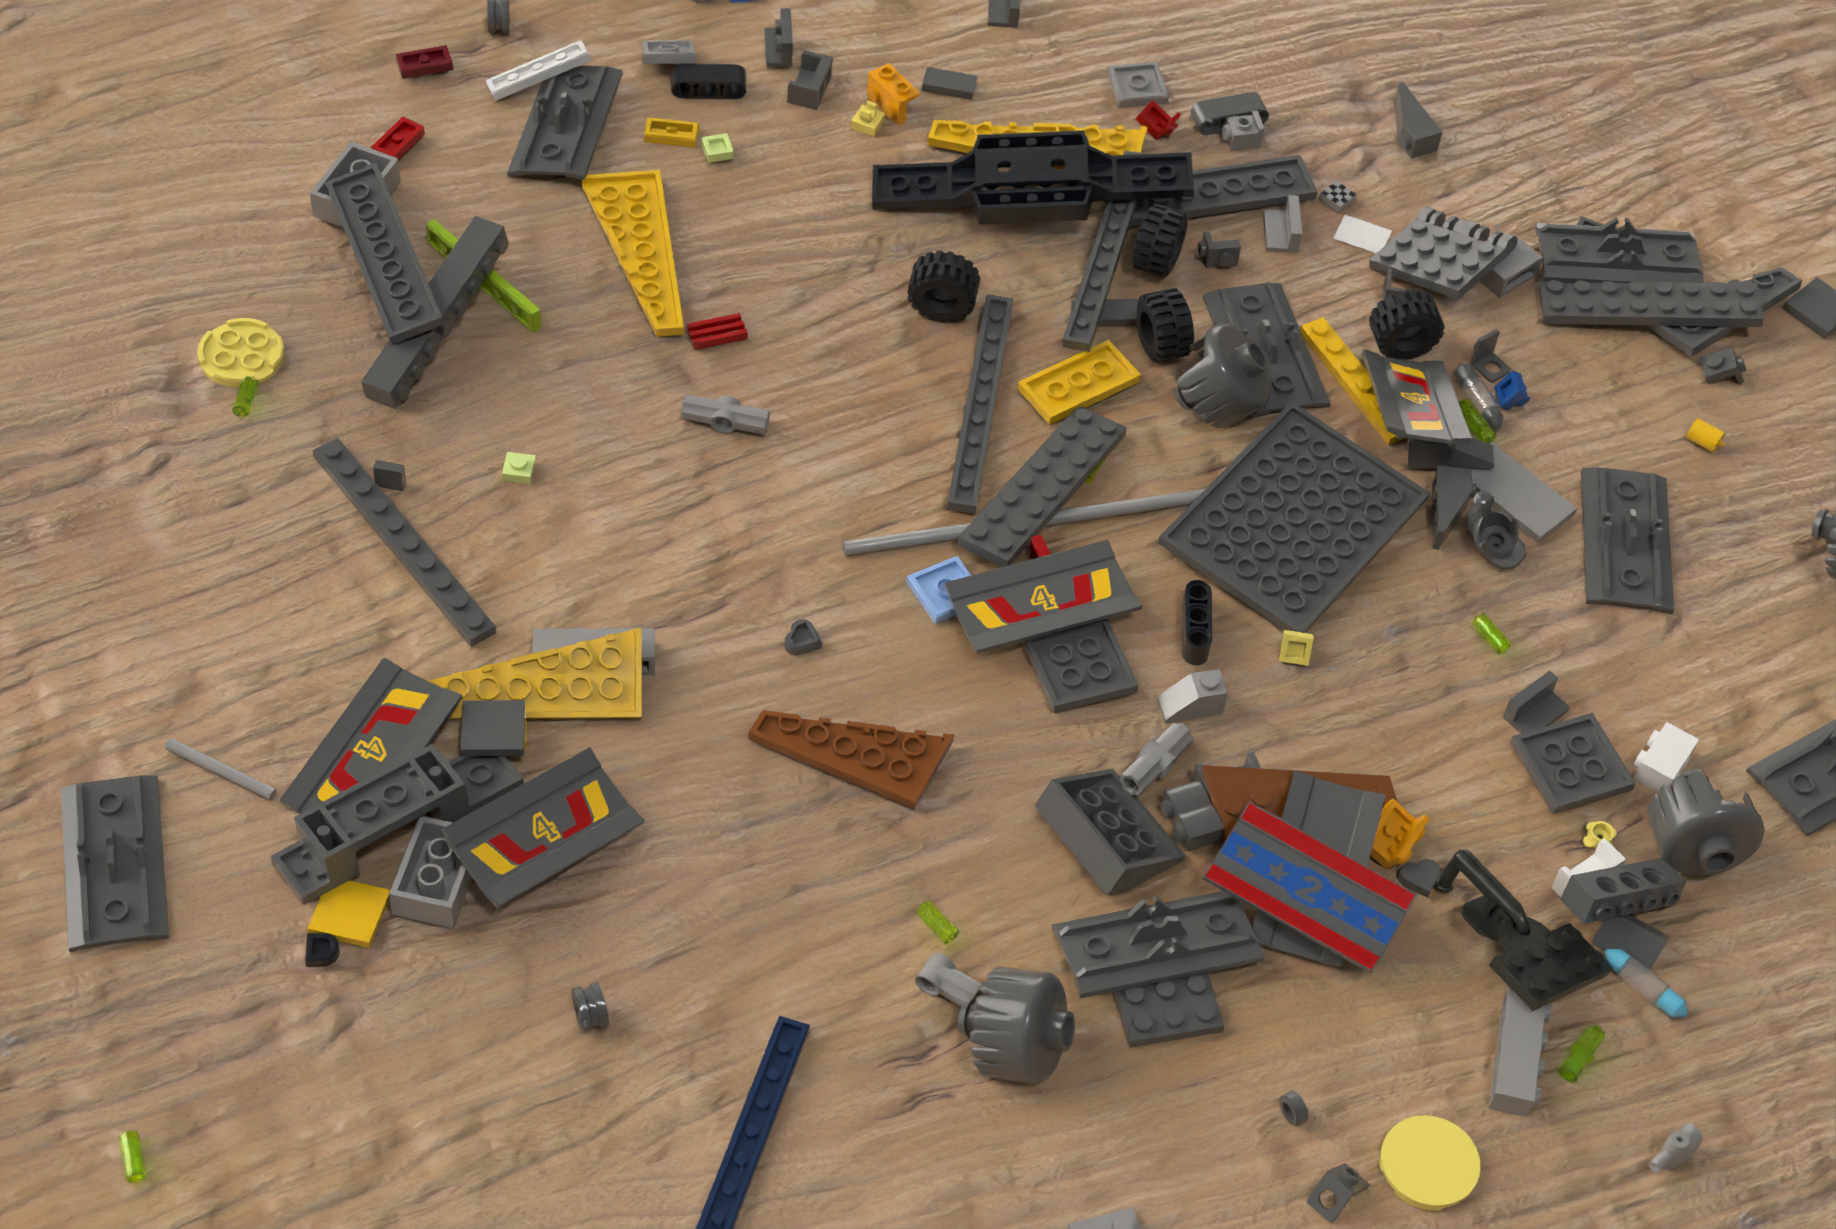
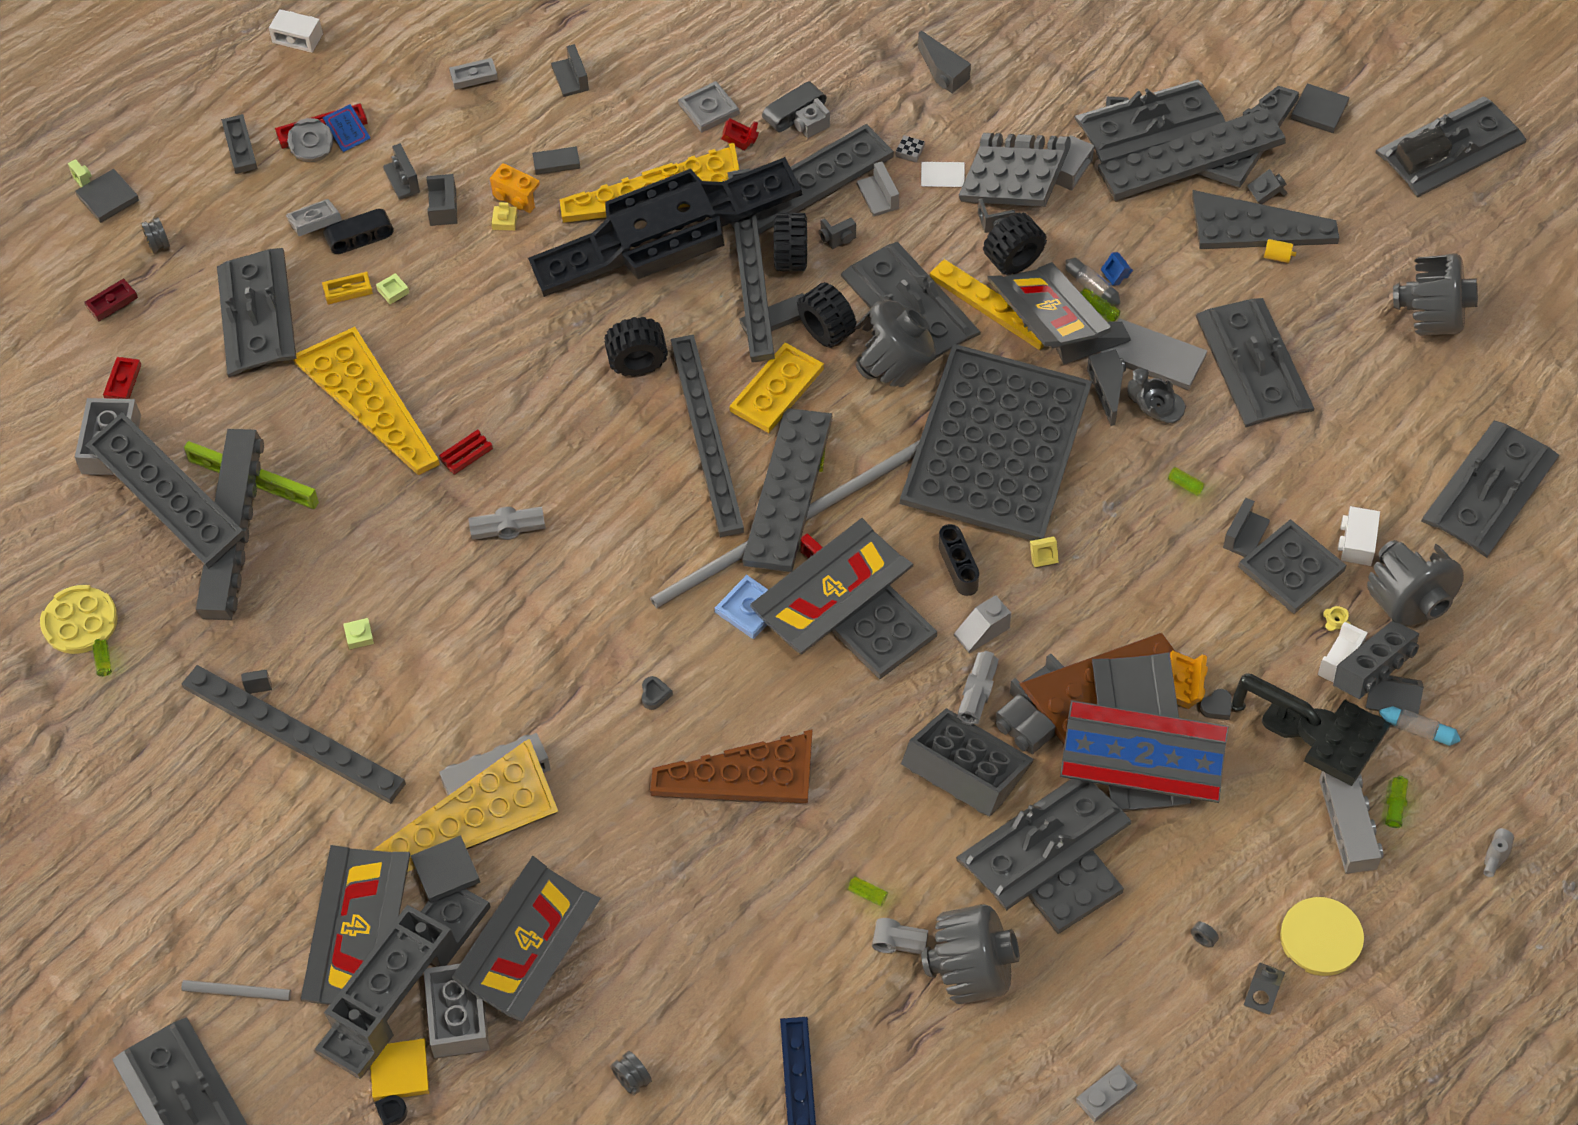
camera: 15 degrees left, 5 degrees up
white tile [486,40,591,101] -> none
dark grey bracket [1470,329,1511,383] -> none
none -> dark grey wing [1192,190,1339,249]

